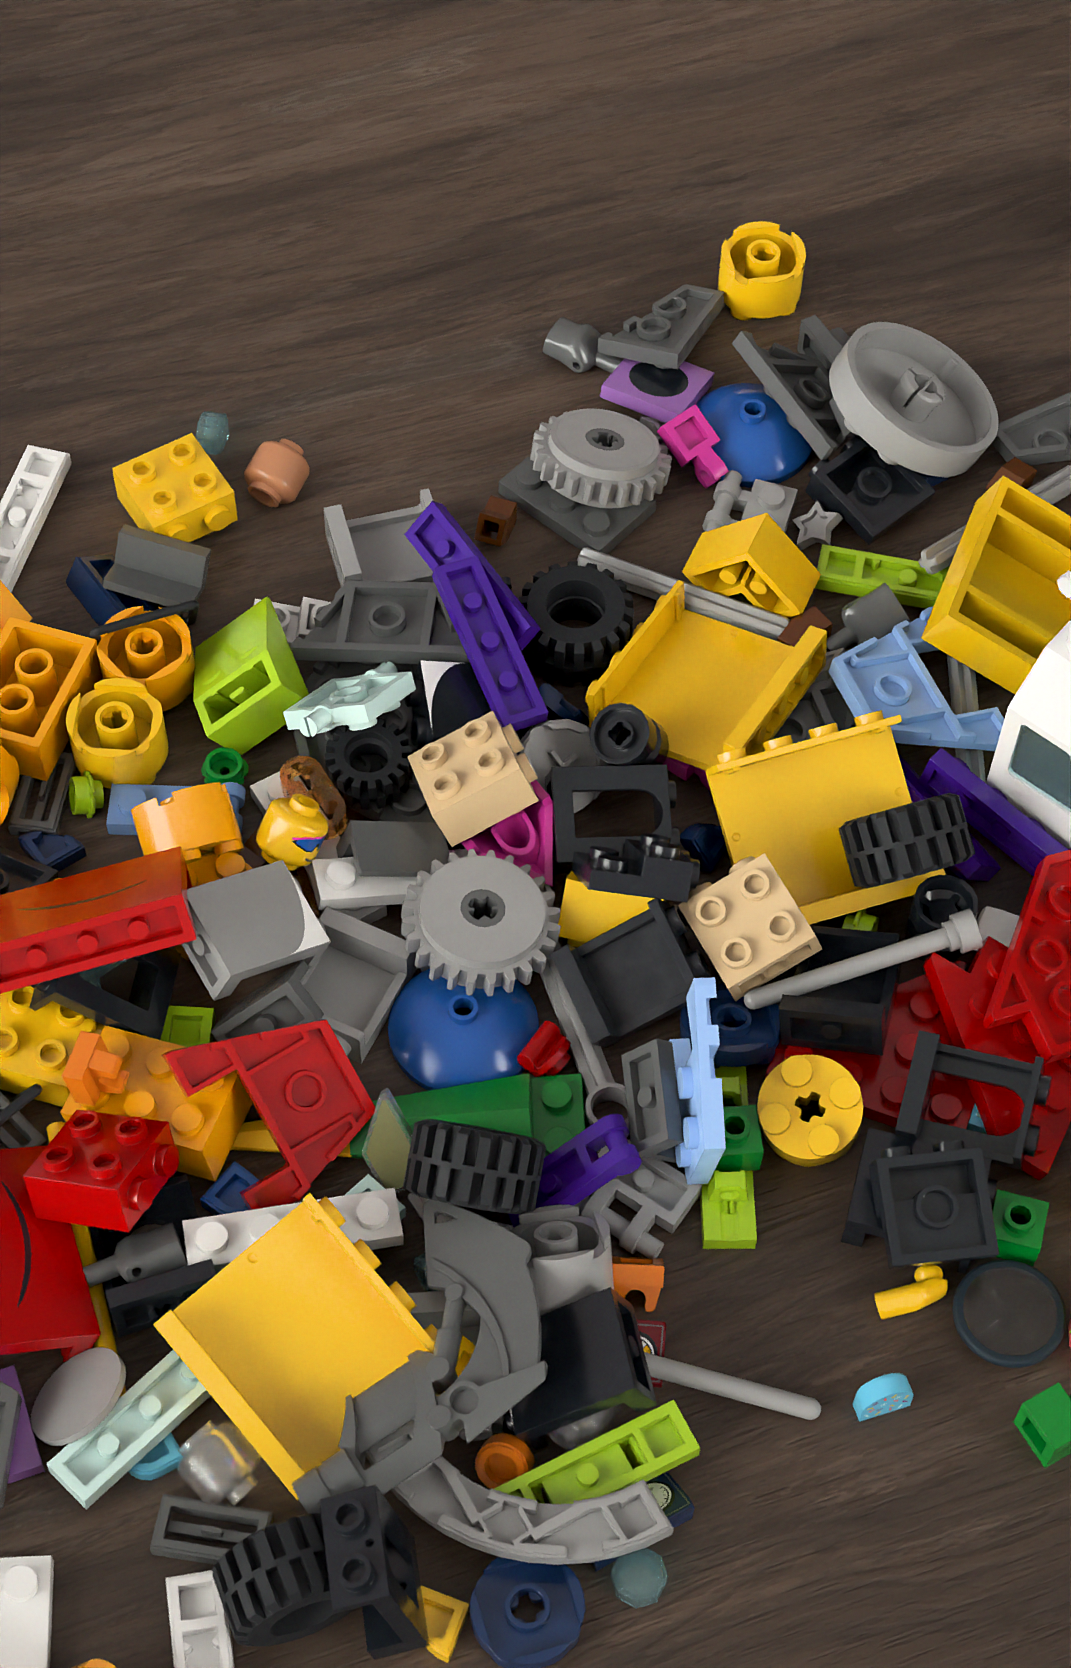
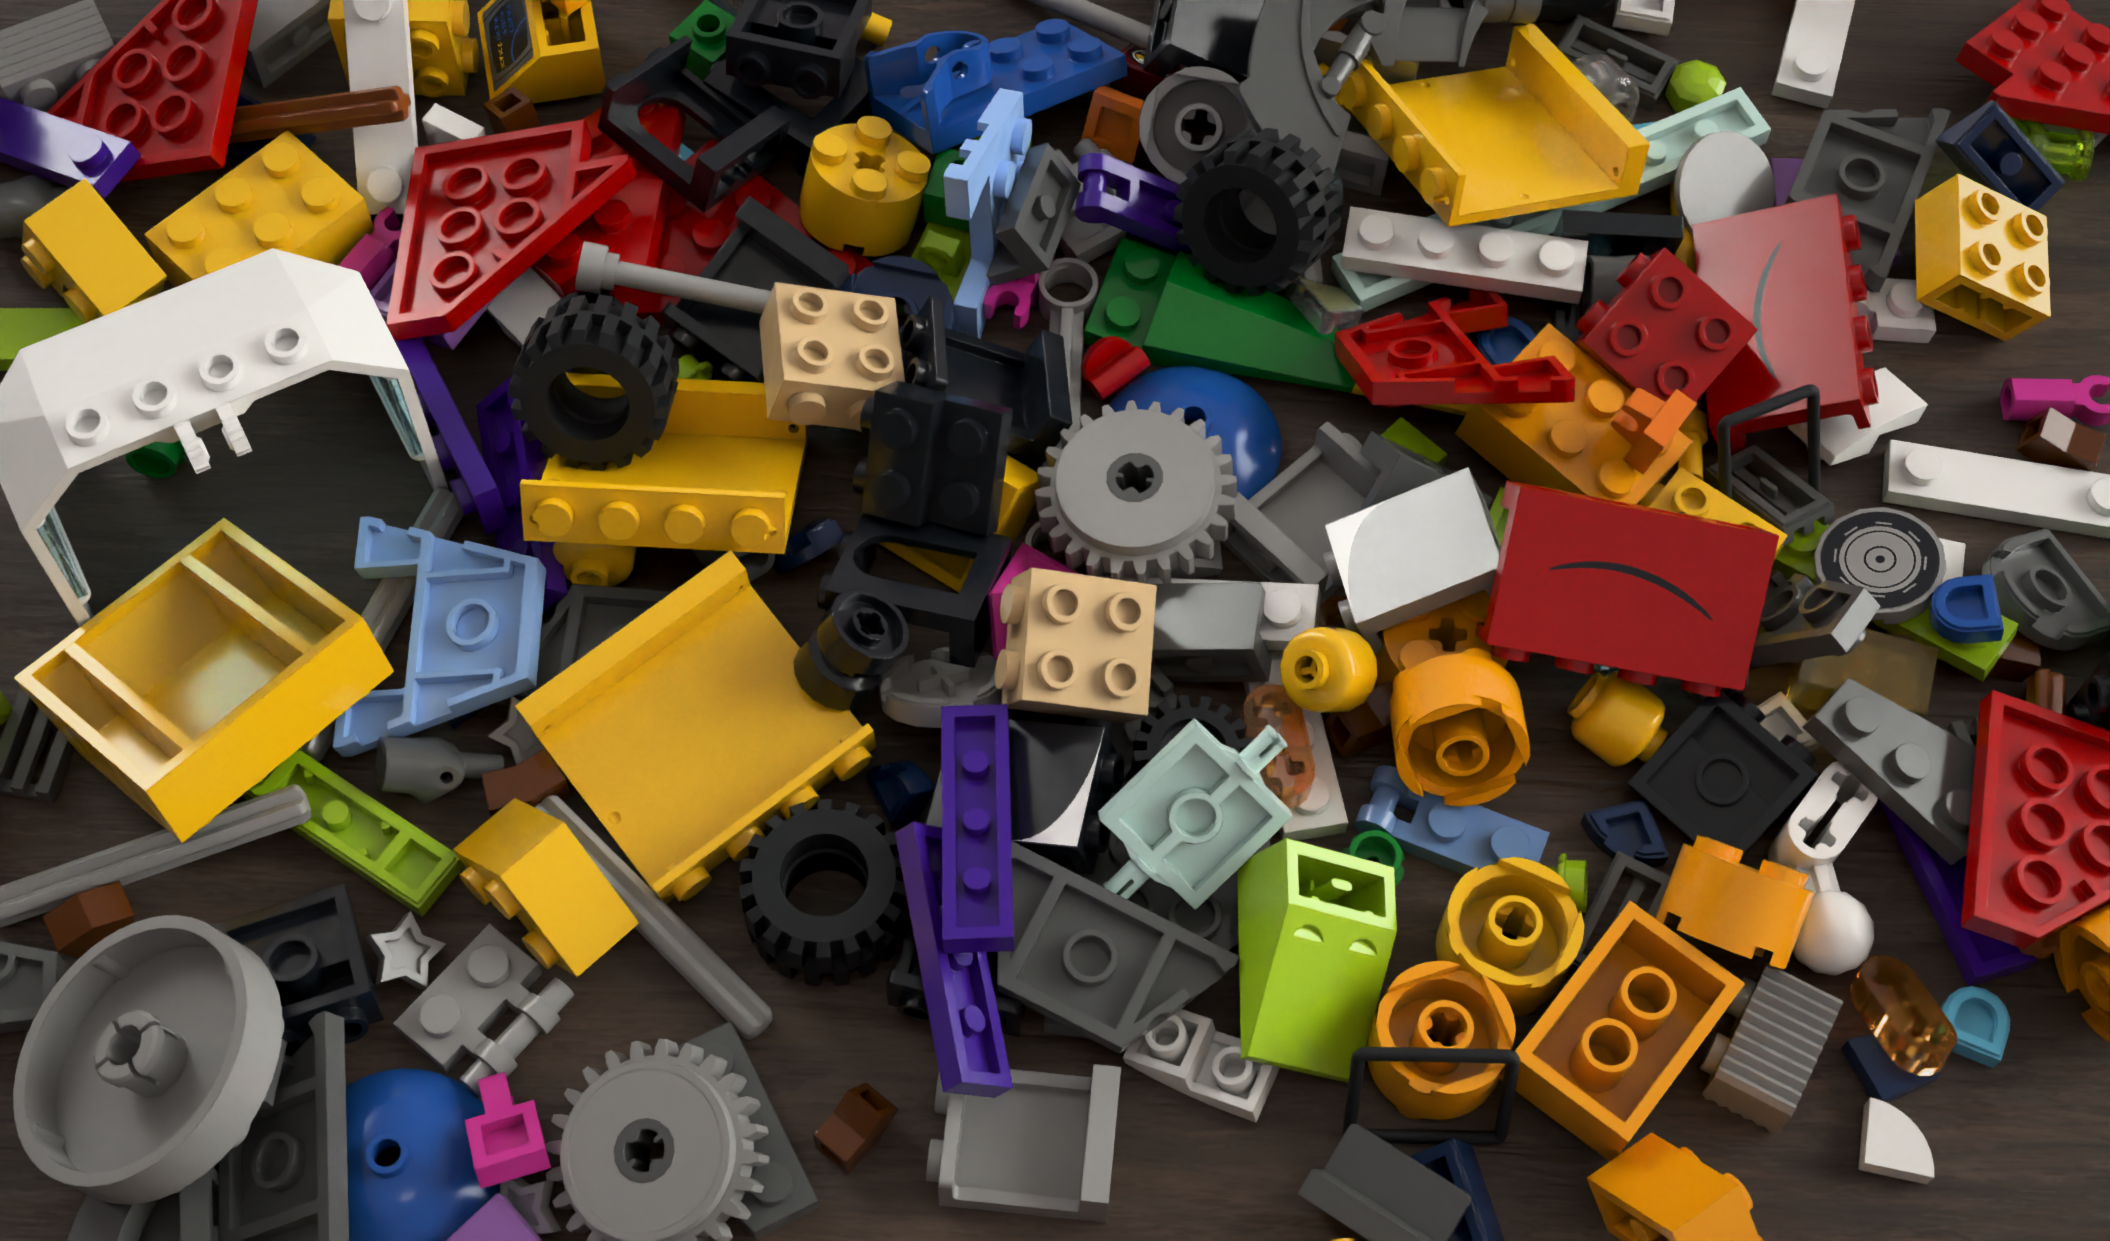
camera: 160 degrees left, 5 degrees up
none -> blue plate [864,19,1128,155]
none -> lime tile [1665,59,1726,113]

